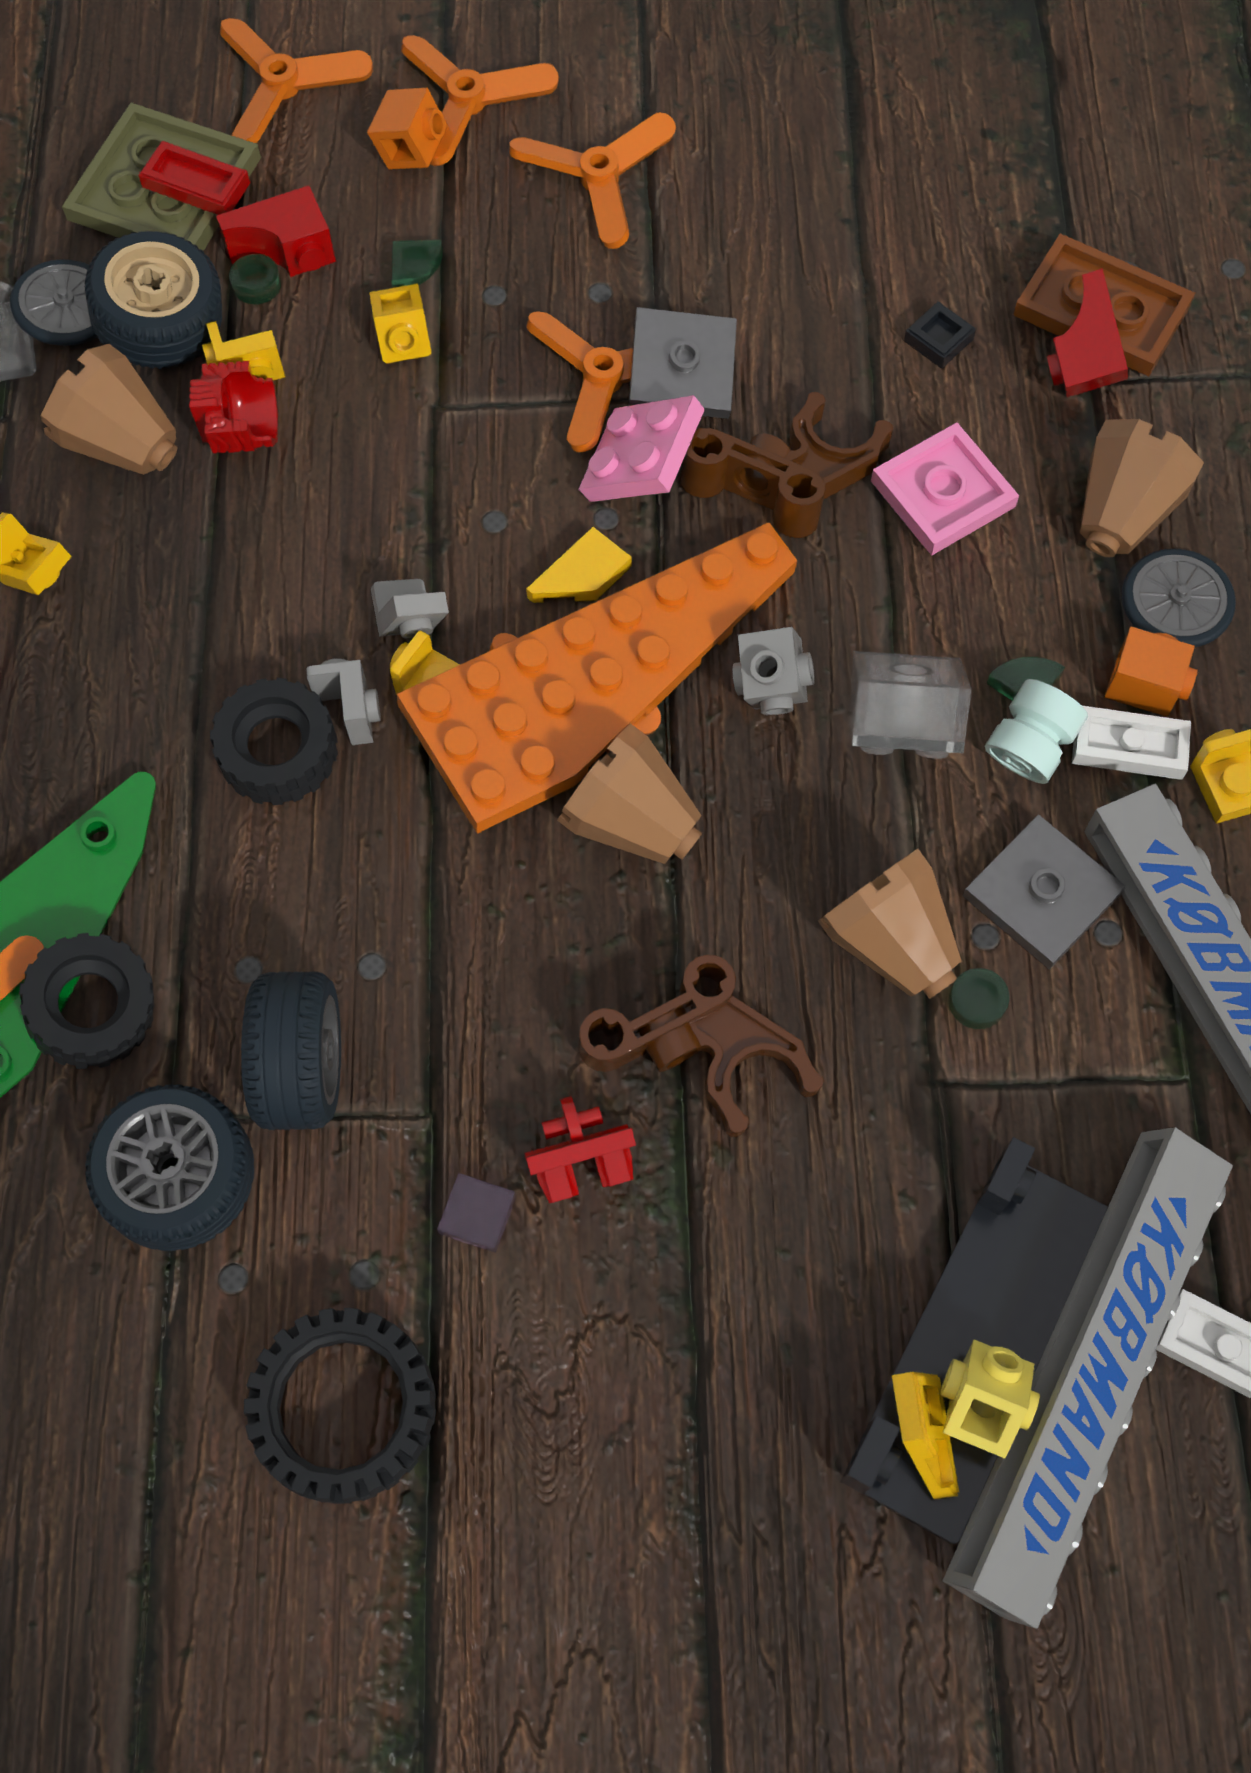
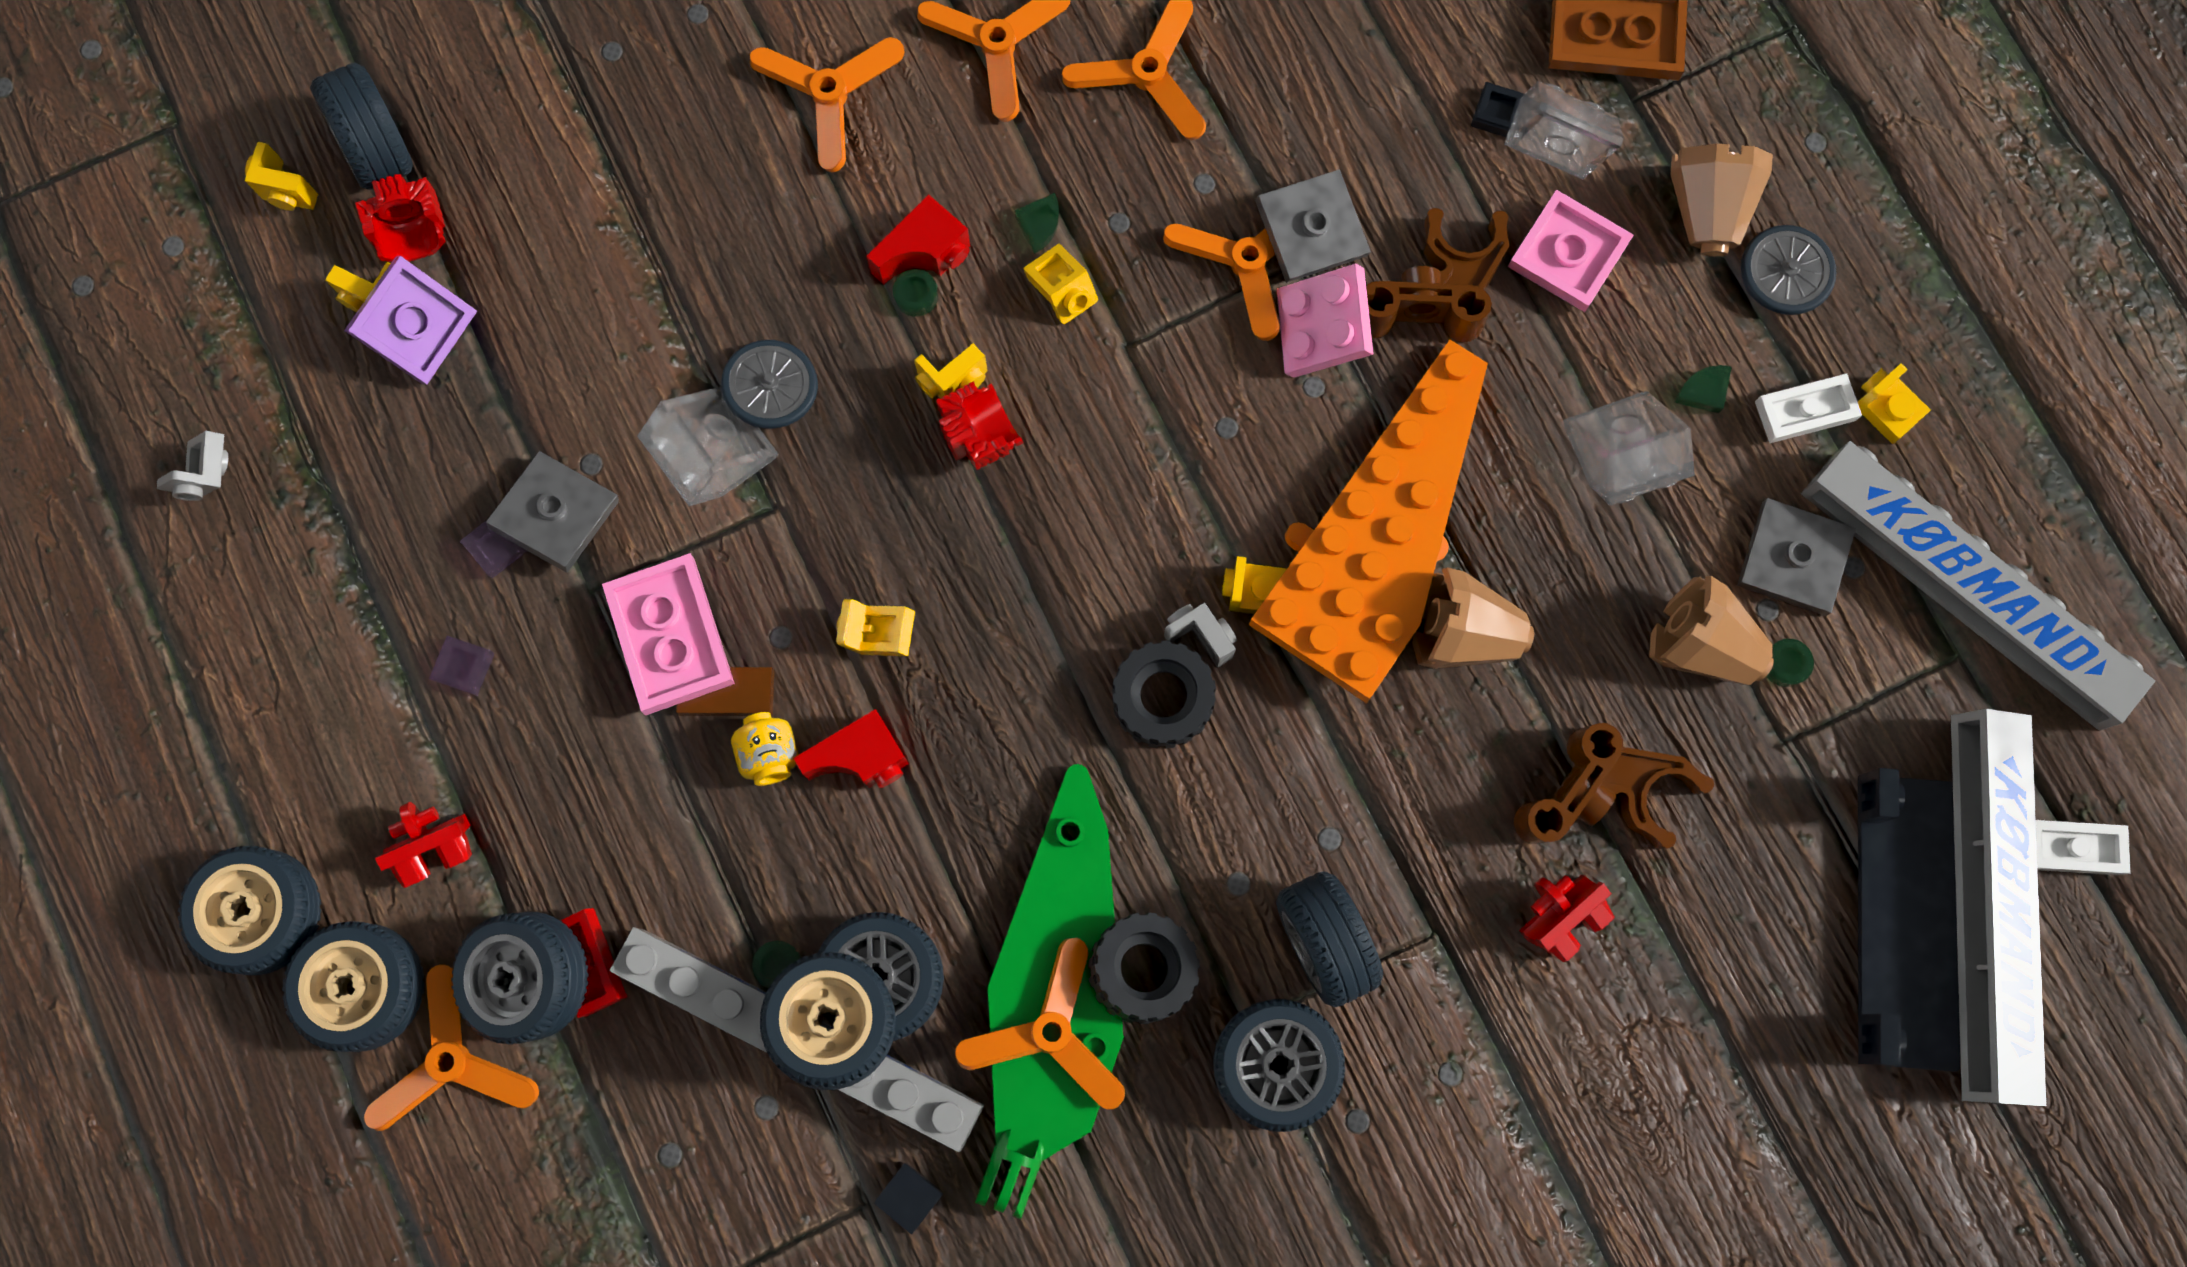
camera: 25 degrees left, 10 degrees up
medium nougat cone [41,344,178,475] -> none
olive plate [62,103,261,251] -> none
black wheel [85,231,222,369] -> none
red tile [138,141,250,215] -> none
black tyre [244,1307,436,1504] -> none
orange brick [367,88,448,169] -> none
light grey bracket [371,579,449,638] -> none
clear purple tile [437,1173,516,1253] -> none
yellow tile [526,527,632,603] -> none
light grey brick [733,627,814,715] -> none
yellow tile [892,1372,959,1499] -> none
light yellow brick [940,1339,1040,1458] -> none
light aqua wheel [985,679,1088,784] -> none
red arch [1046,268,1128,397] -> none
orange brick [1104,626,1198,717] -> none
none -> clear slope [1504,81,1624,179]

